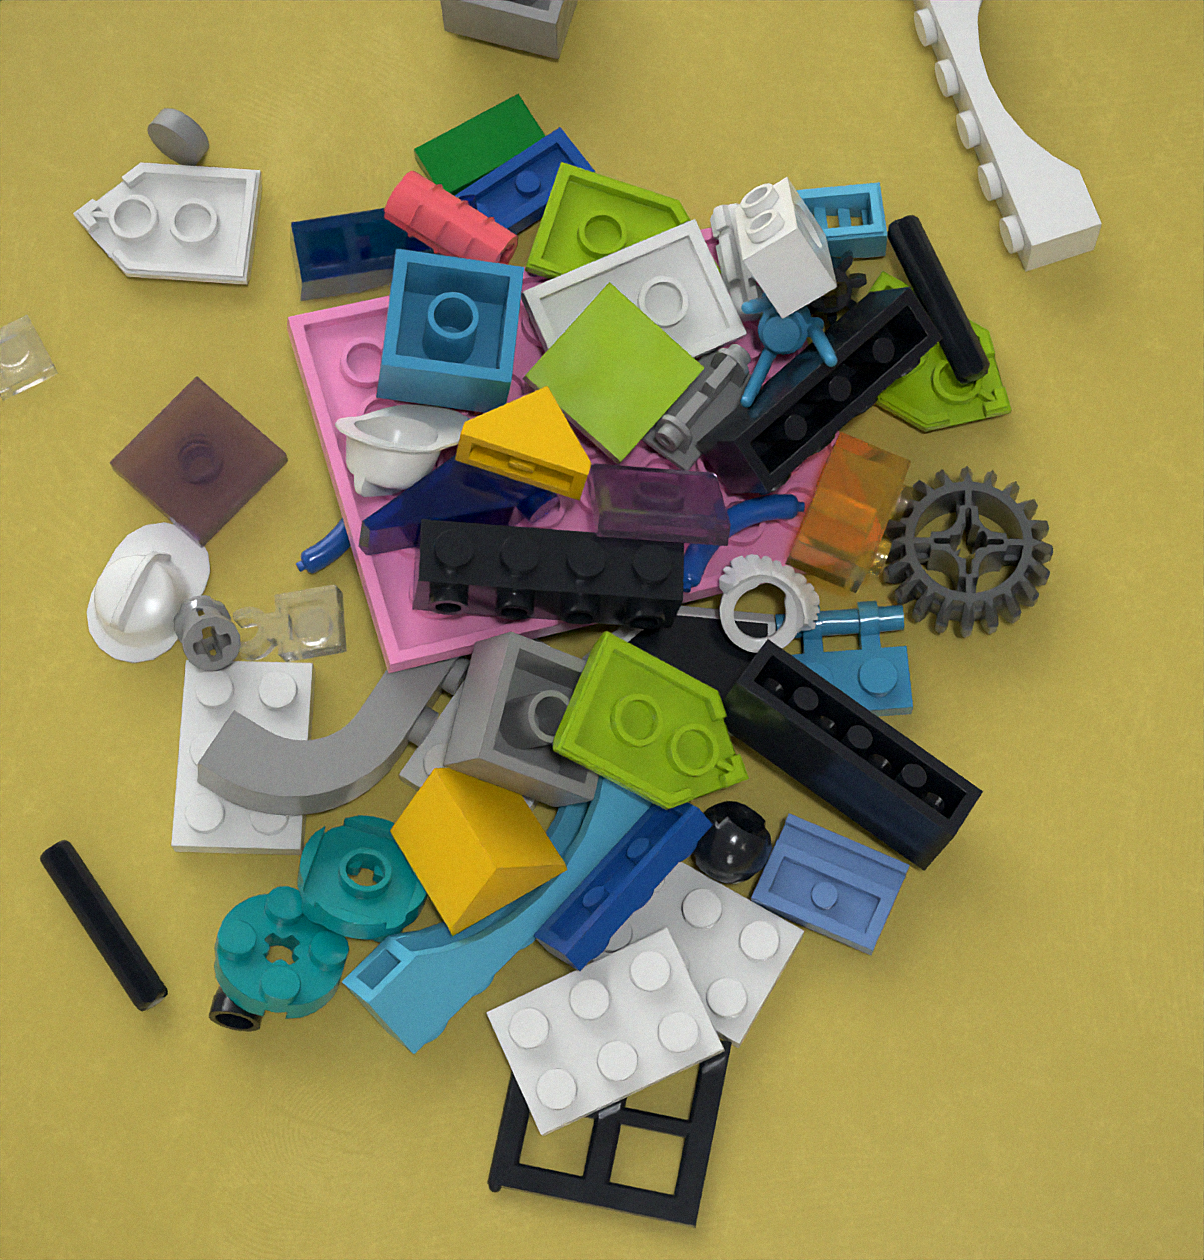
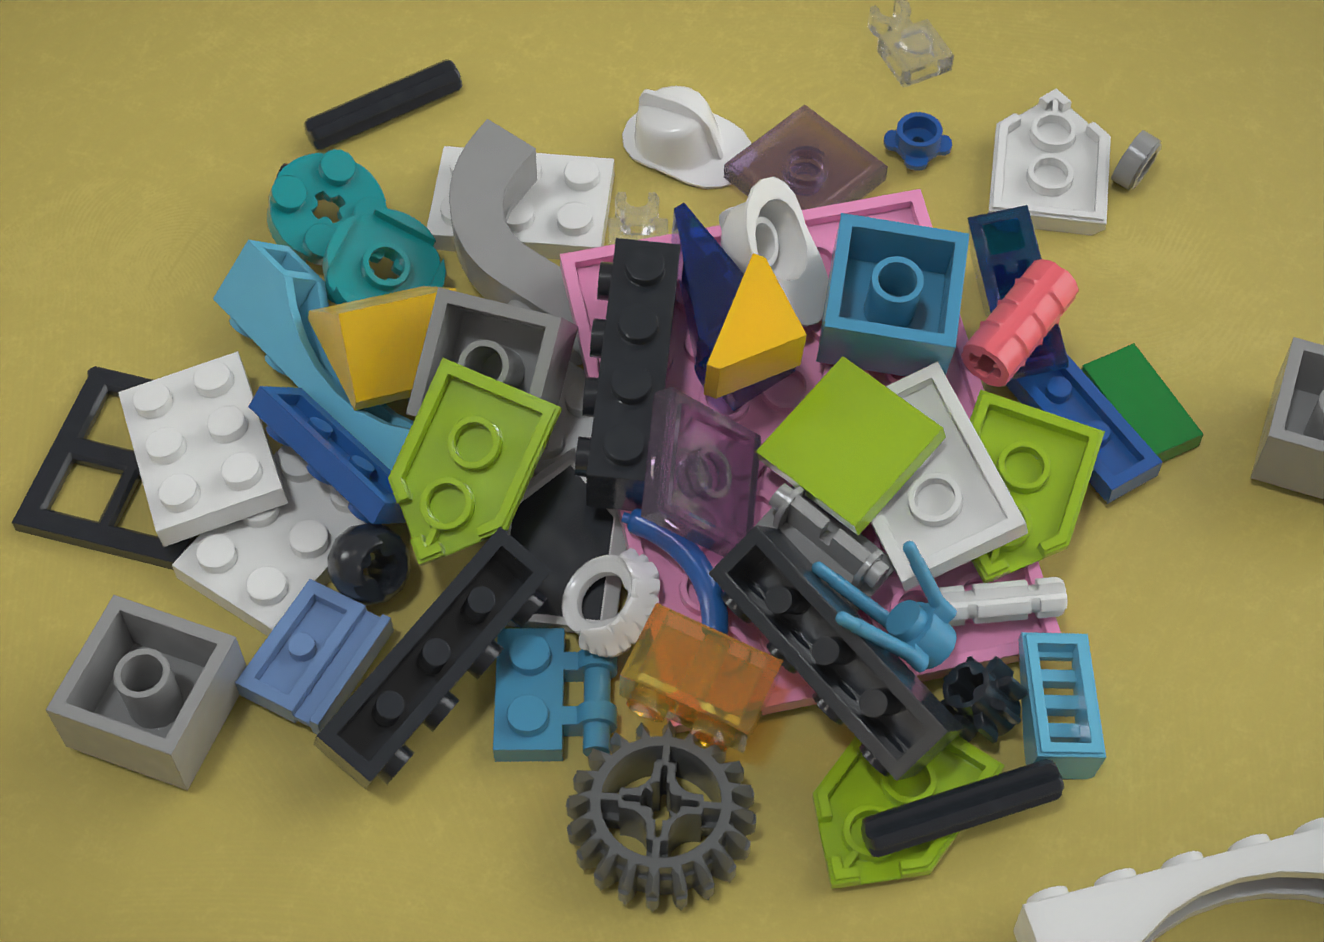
camera: 90 degrees right, 15 degrees down
light grey bush [173,595,241,671] -> none
white brick [734,177,837,319] -> none
none -> light grey brick [46,595,246,791]
none -> blue plate [883,112,952,171]

